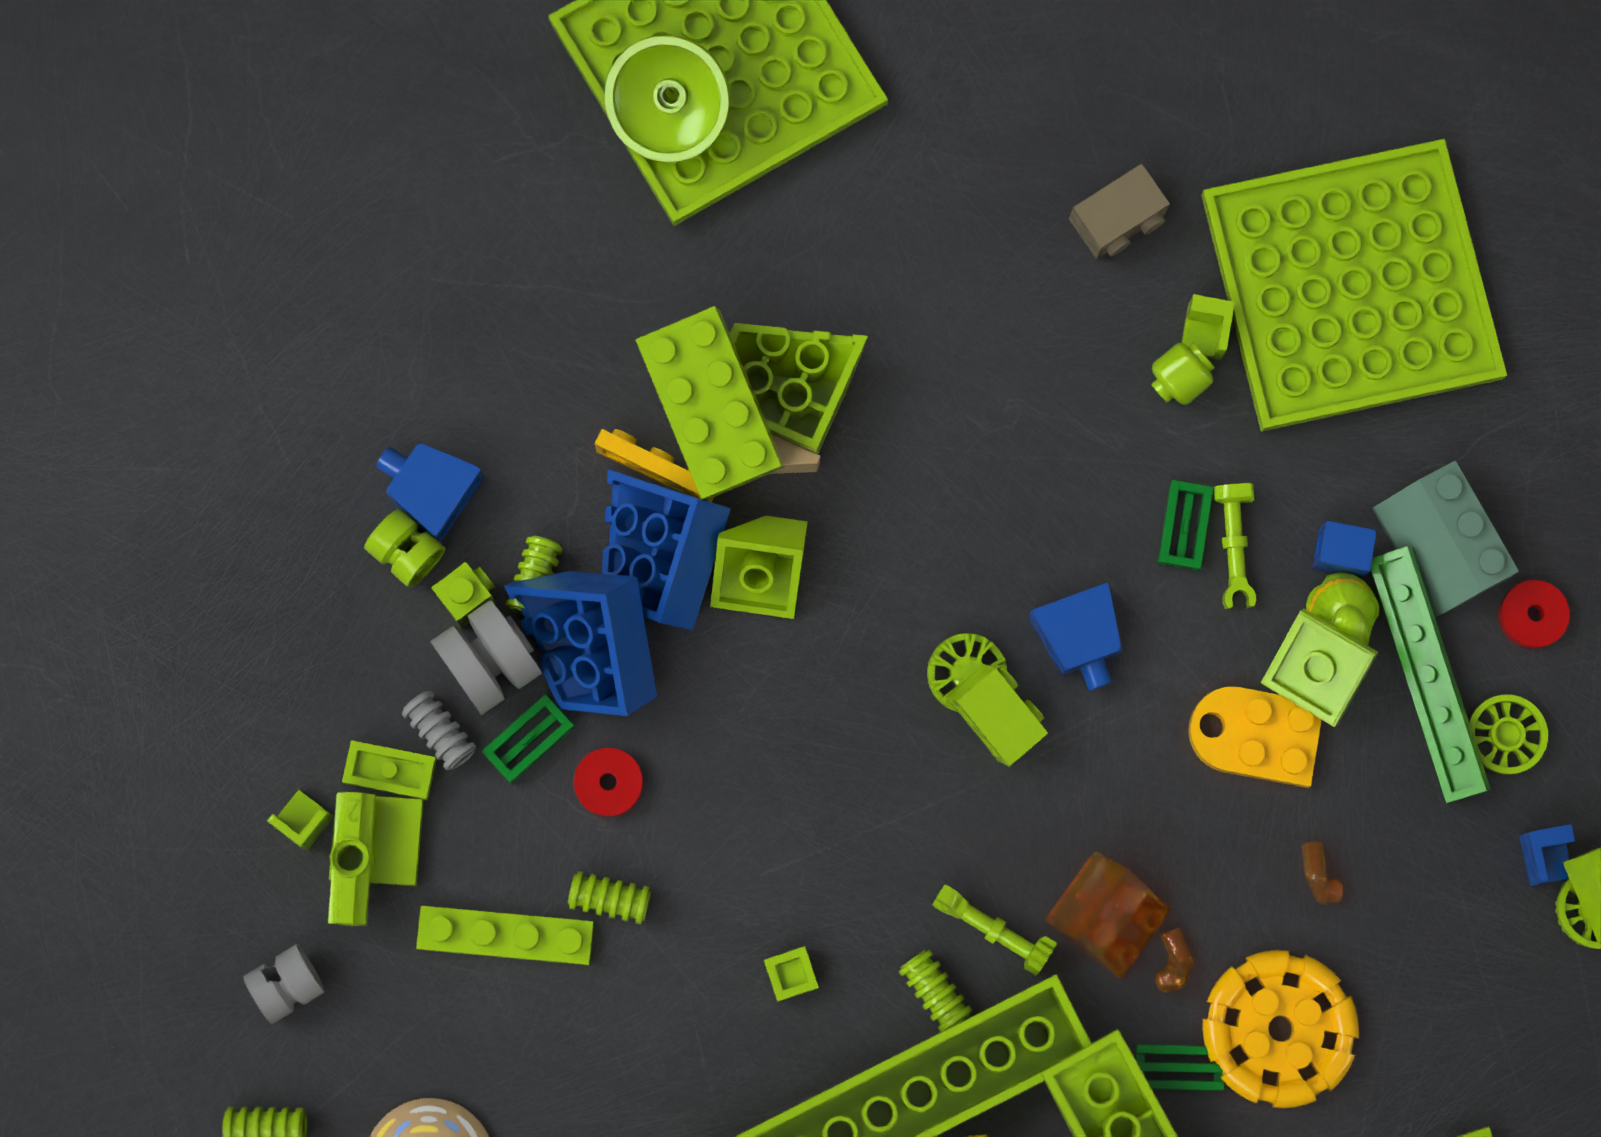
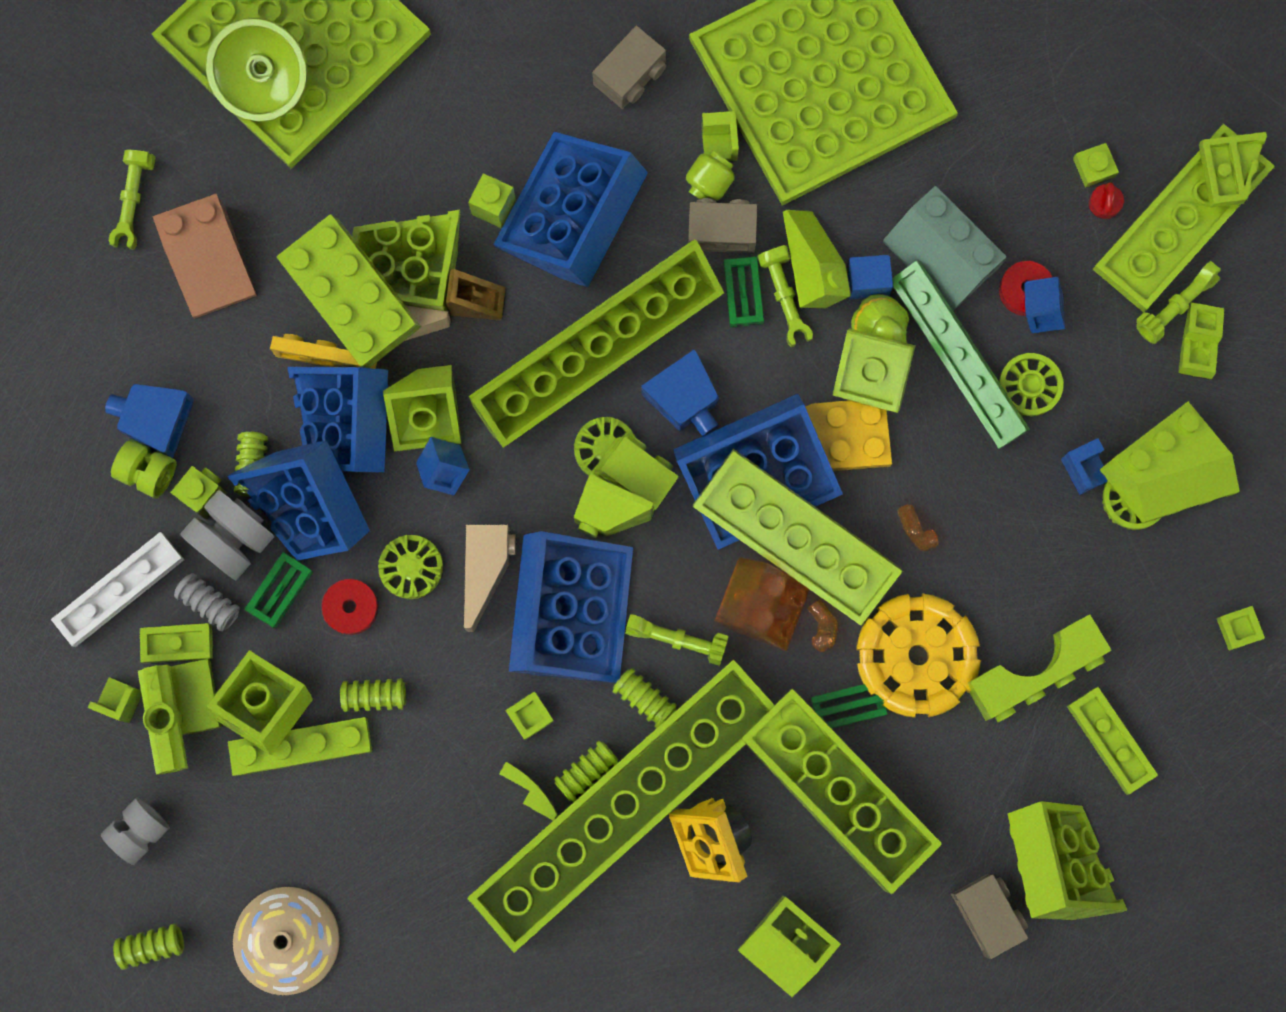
camera: 10 degrees left, 0 degrees up
none -> white plate [51,532,184,647]
none -> lime piece [109,150,156,250]
none -> nougat slope [153,194,257,319]
none -> lime brick [206,650,313,756]
none -> lime wheel [378,535,443,599]
none -> blue panel [416,437,470,495]
none -> pearl gold slope [446,269,506,320]
none -> tan slope [464,525,516,632]
none -> lime brick [468,173,516,229]
none -> lime slope [469,239,724,448]
none -> blue slope [493,132,648,287]
none -> lime slope [499,762,559,821]
none -> blue slope [509,531,633,683]
none -> lime piece [554,741,618,802]
none -> lime slope [574,474,654,538]
none -> blue slope [673,394,843,550]
none -> dark tan brick [688,198,757,253]
none -> lime plate [693,449,903,625]
none -> lime slope [783,210,851,309]
none -> lime arch [968,614,1112,722]
none -> blue panel [1025,277,1065,334]

